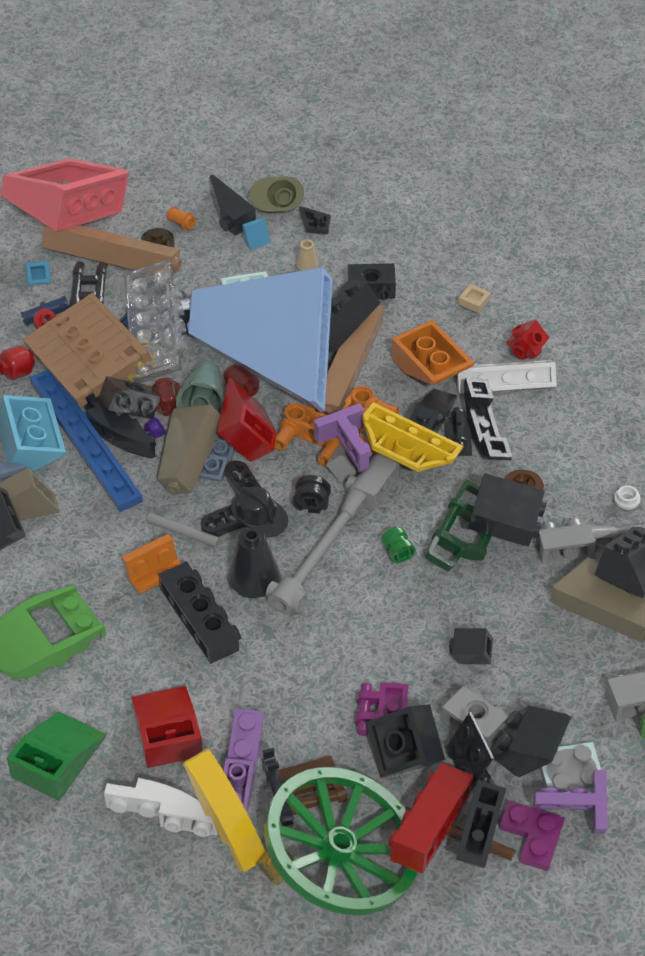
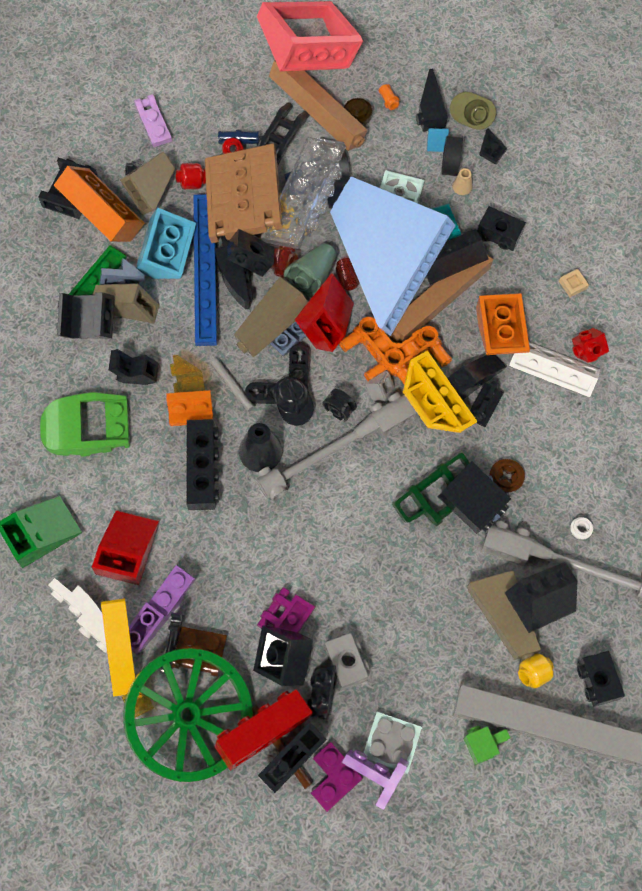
camera: 25 degrees right, 20 degrees up
dark azure slope [25,261,51,286] -> none
dark purple hinge [144,417,166,439] -> none
medium lavender bracket [314,403,372,472] -> none
green wheel [381,527,416,564] -> none
black brick [449,628,493,664] -> none
black slope [464,378,513,461] -> none
black slope [493,705,571,777] -> none
none -> black brick [108,349,159,385]
none -> clear yellow slope [170,355,205,393]
none -> black tyre [441,136,463,176]

